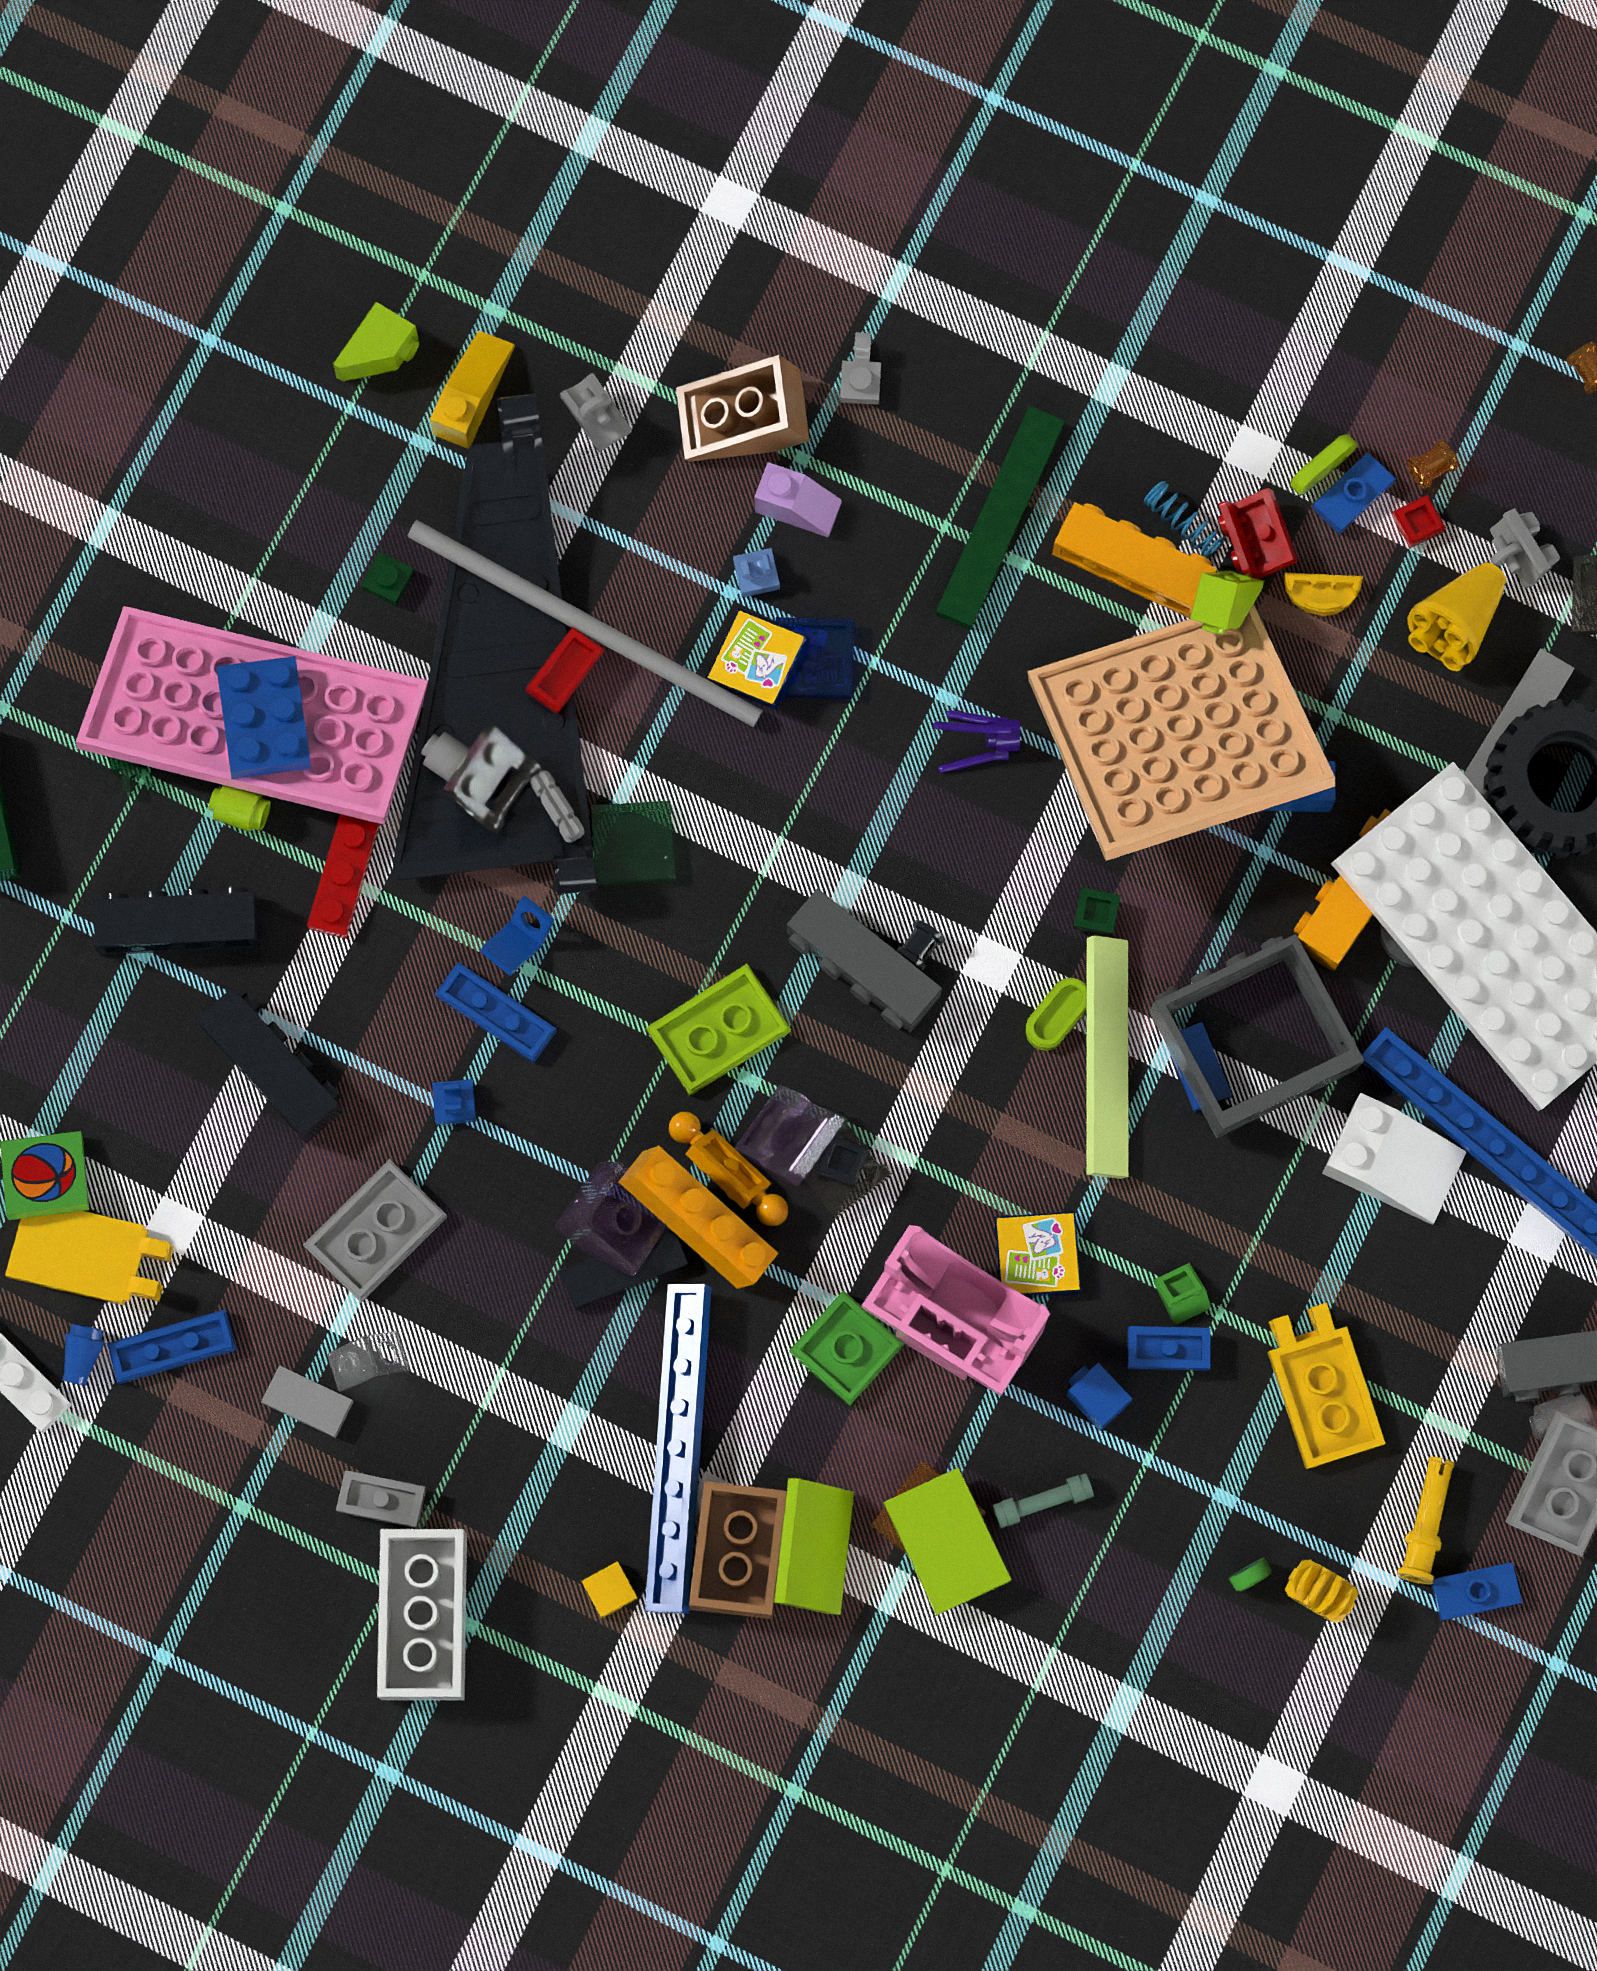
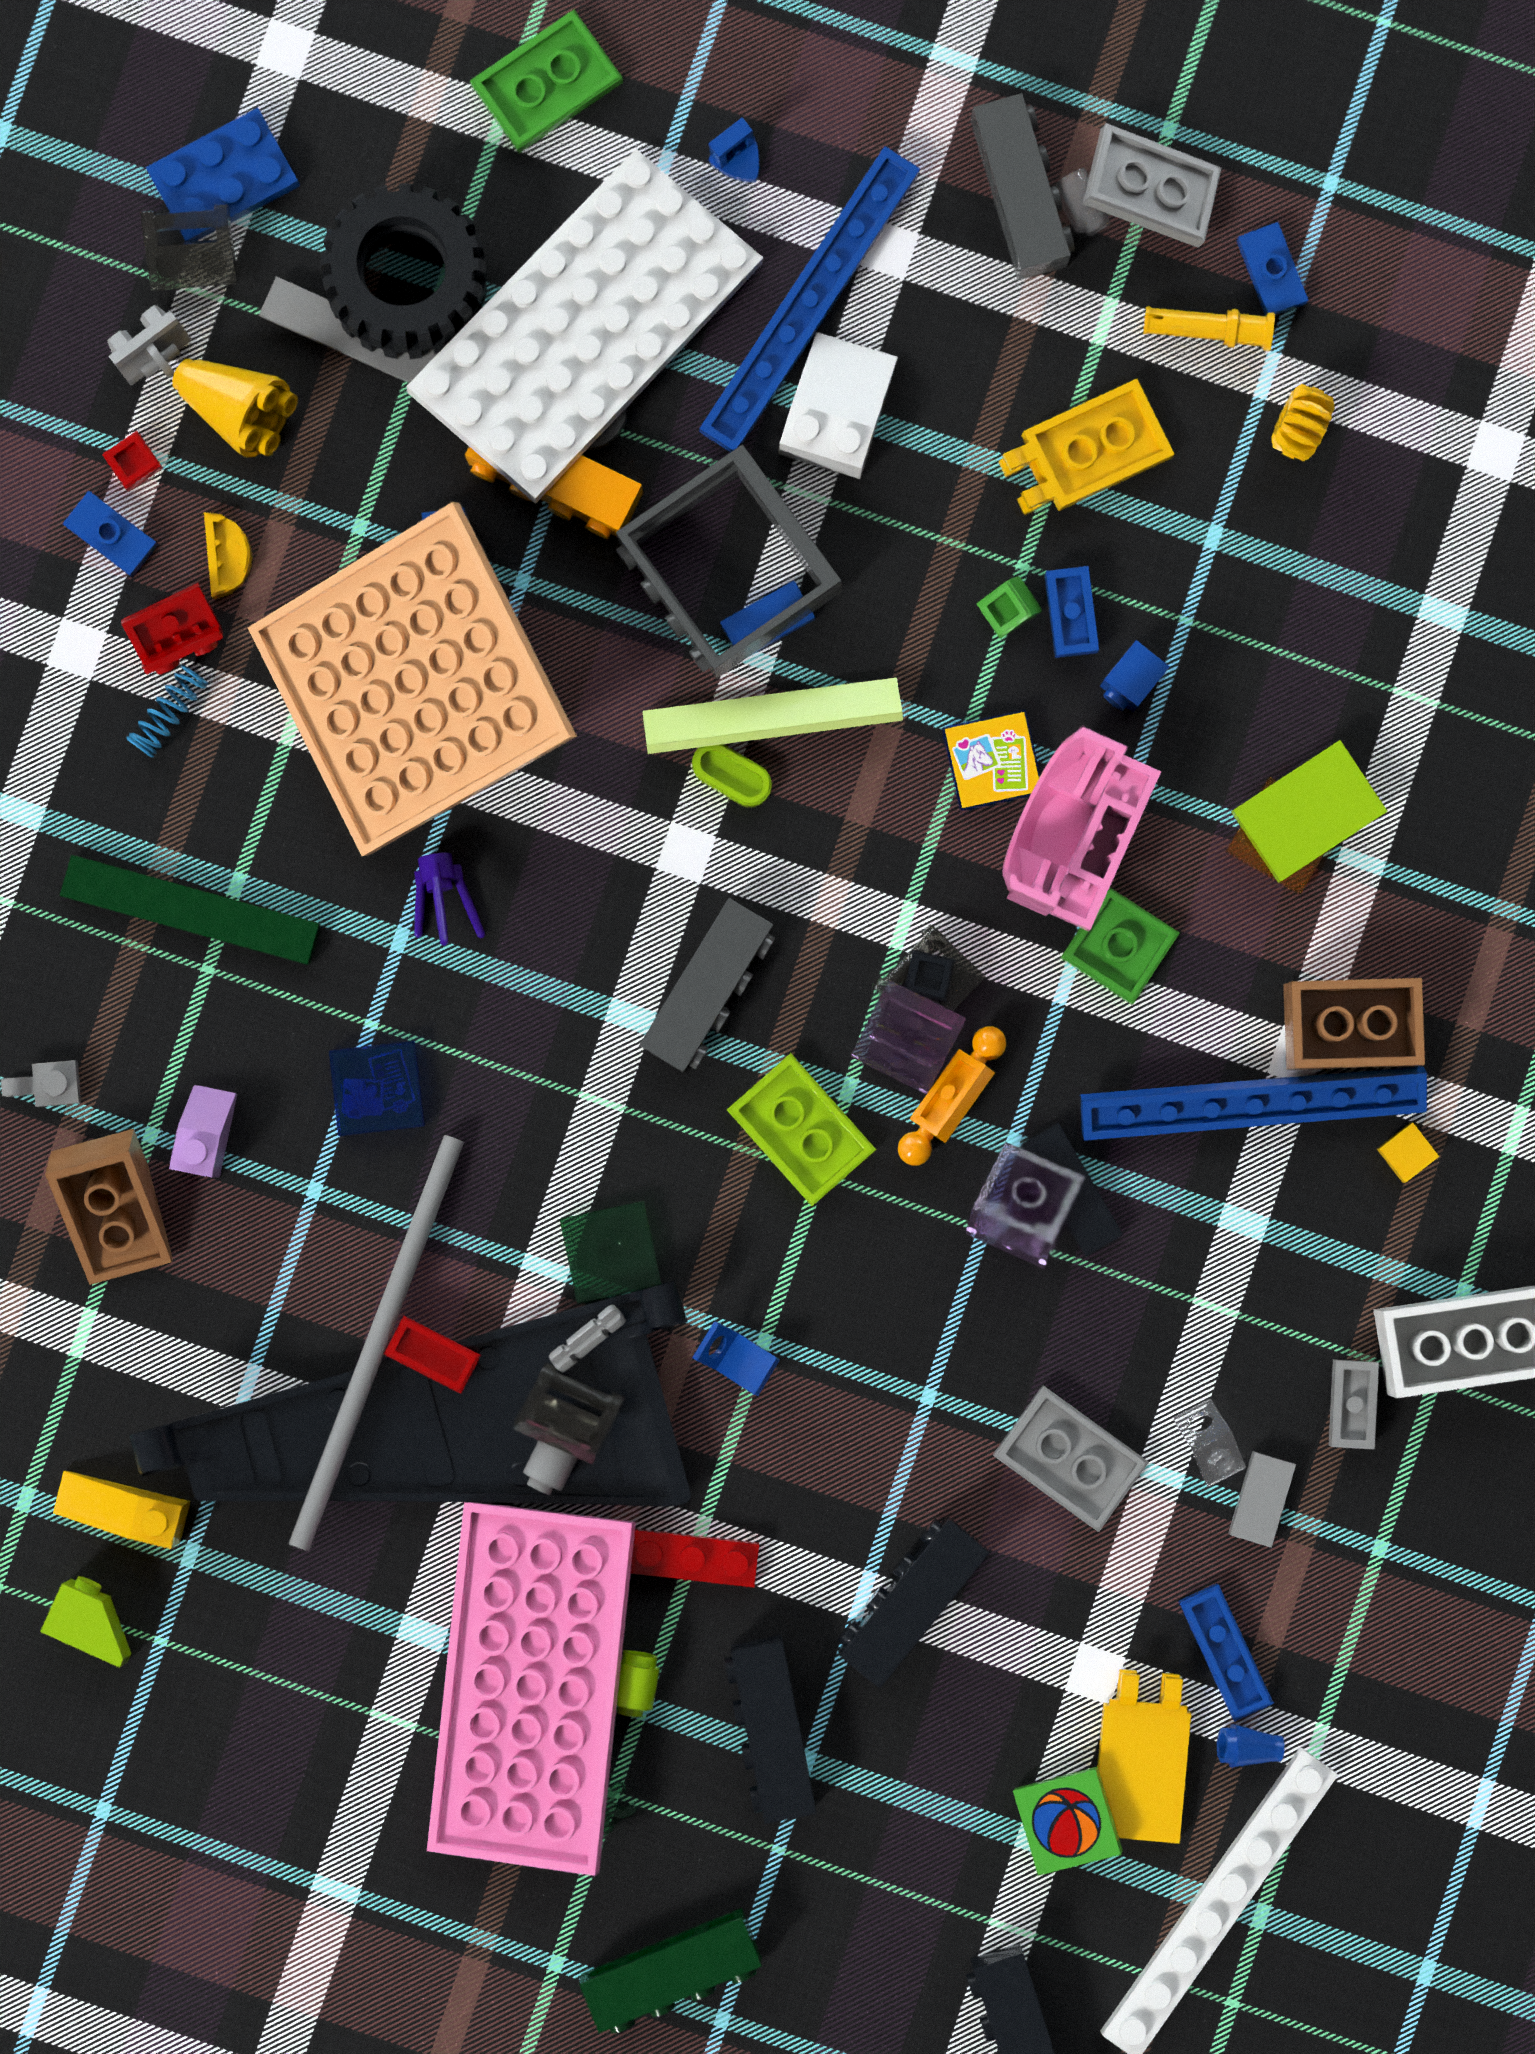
camera: 105 degrees left, 10 degrees up
blue plate [216,656,311,779] -> none
dark green plate [361,552,415,607] -> none
blue tile [432,1079,476,1125] -> none
blue tile [435,962,557,1063] -> none
light grey hips [560,373,632,452] -> none
light orange brick [619,1146,778,1289] -> none
tile [705,608,811,710] -> none
medium blue tile [733,548,780,598] -> none
lime tile [774,1478,854,1615] -> none
black bush [896,920,945,972] -> none
sand green bar [993,1473,1094,1528] -> none
light orange brick [1052,502,1217,619] -> none
dark green plate [1073,887,1121,937] -> none
lime slope [1190,571,1264,635] -> none
bright green tile [1229,1558,1272,1592] -> none
lime tile [1290,434,1358,496] -> none
clear orange bush [1406,439,1459,490] -> none

